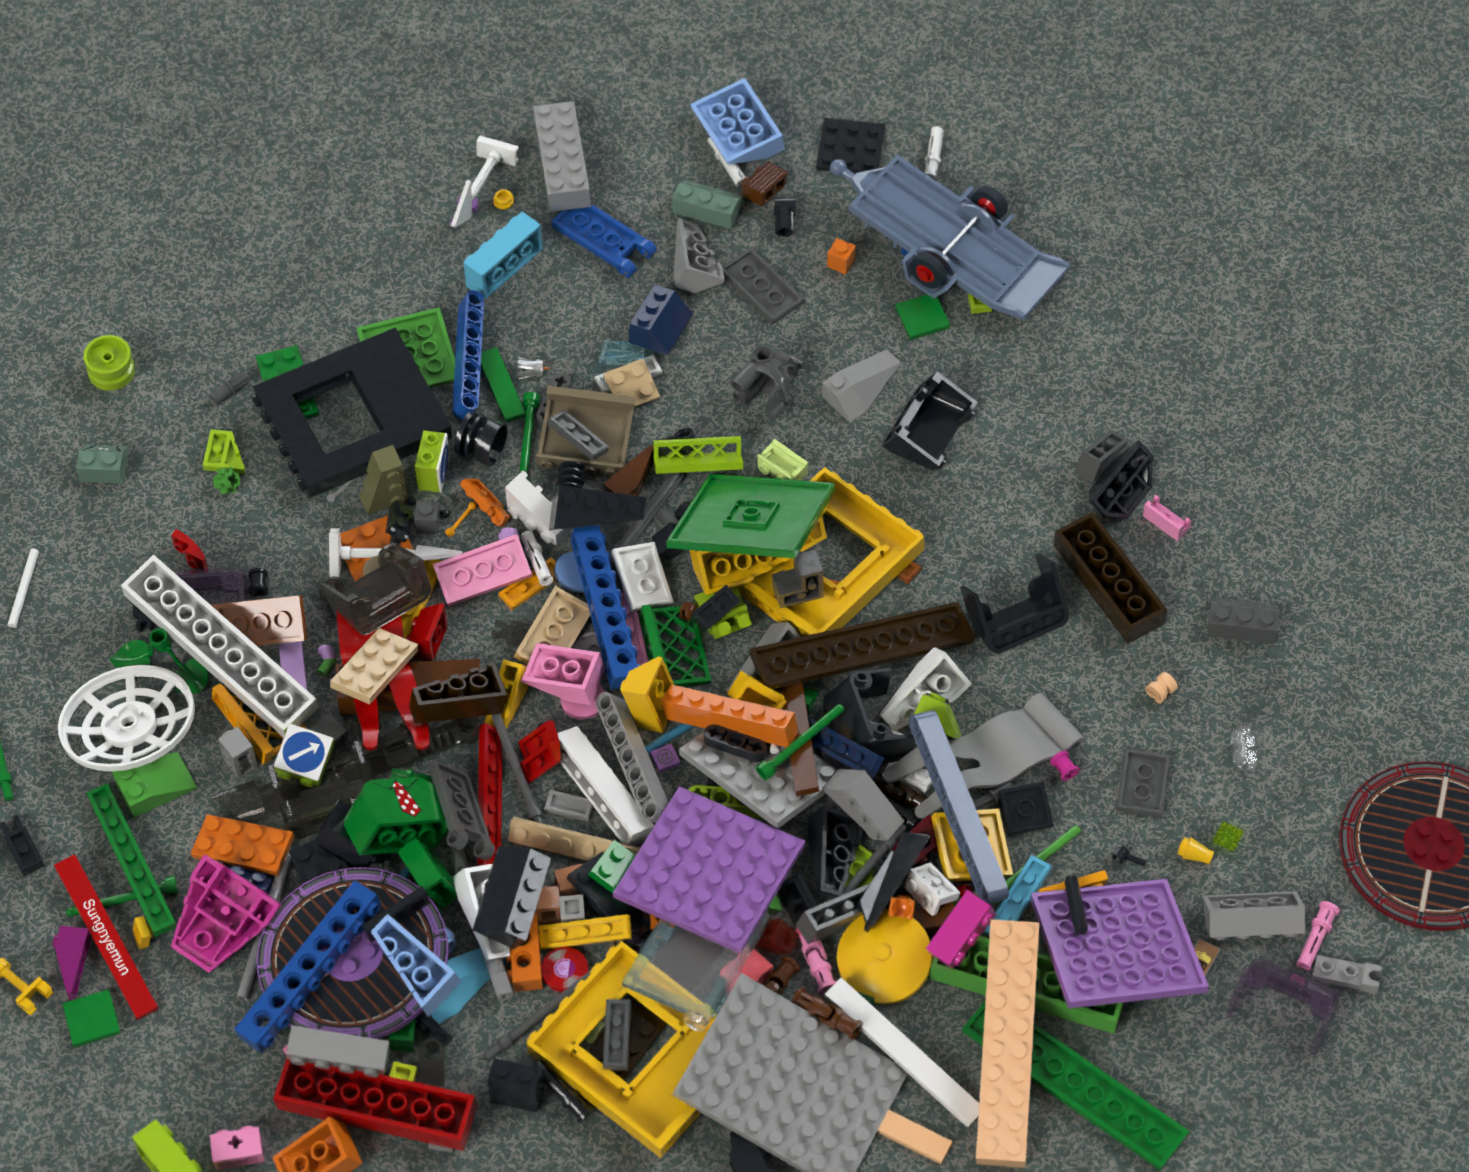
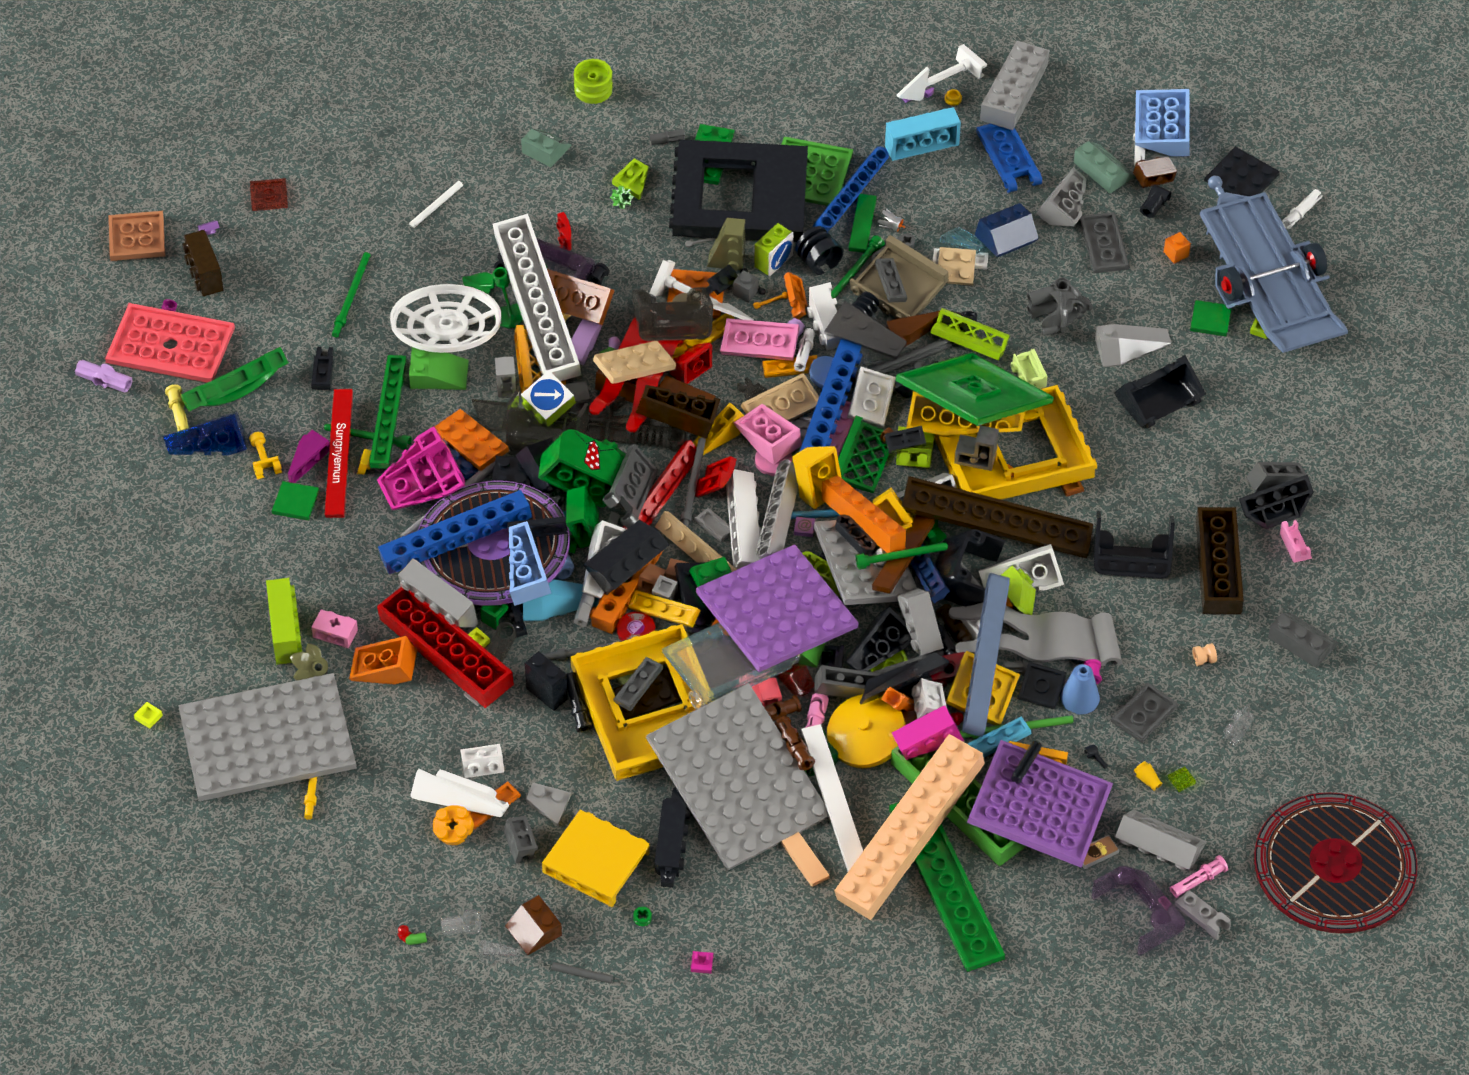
camera: 30 degrees right, 5 degrees down
none -> medium blue cone [1060,664,1100,715]

